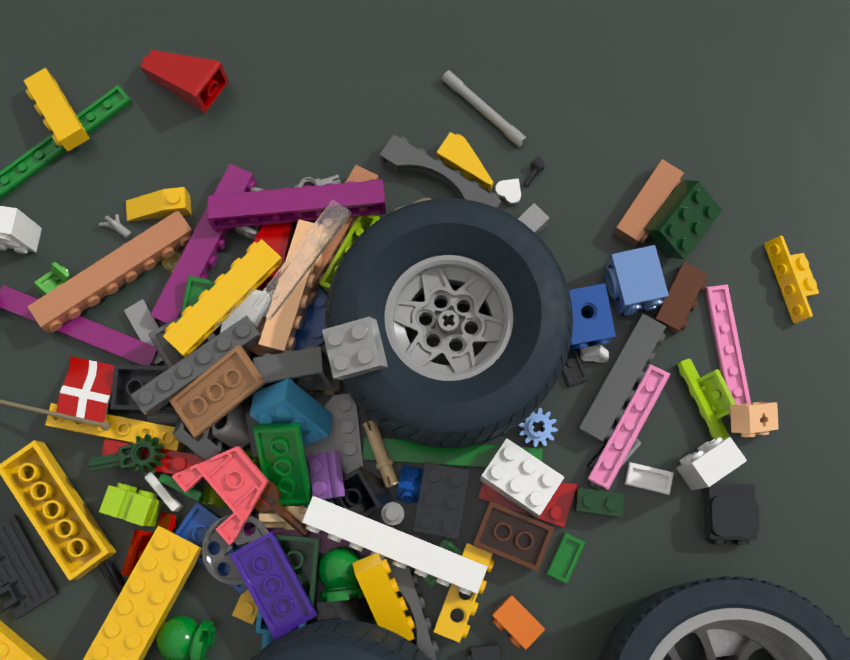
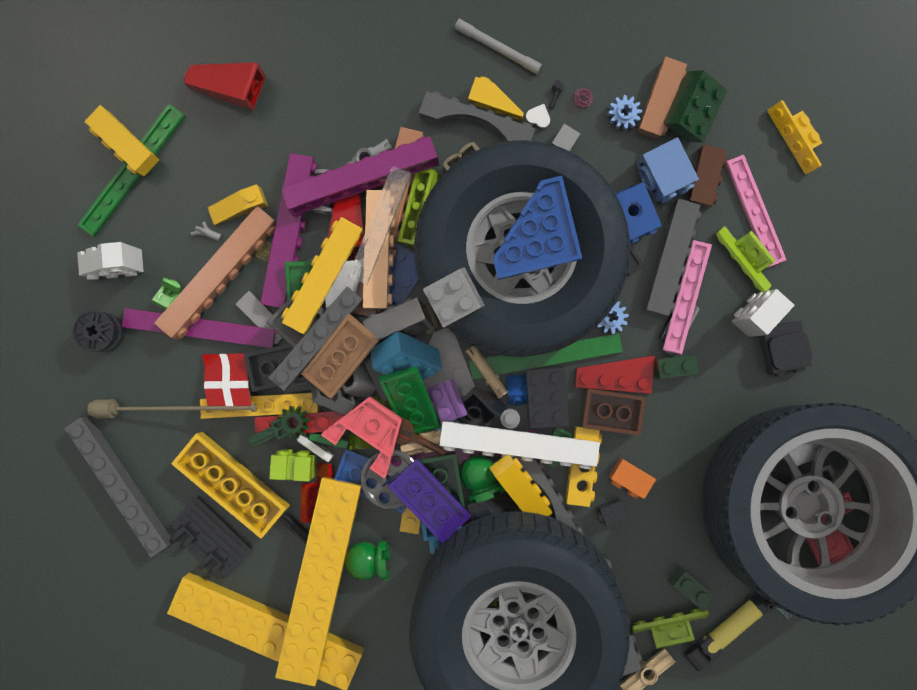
camera: 20 degrees left, 10 degrees up
white brick [480,438,564,519] -> none
green tile [546,532,586,584] -> none
white tile [580,345,609,363] -> none
white tile [624,462,674,495] -> none
light nougat brick [730,402,778,437] -> none
none -> blue plate [493,176,582,280]
none -> clear pink plate [574,88,593,107]
none -> light blue gear [607,95,643,131]

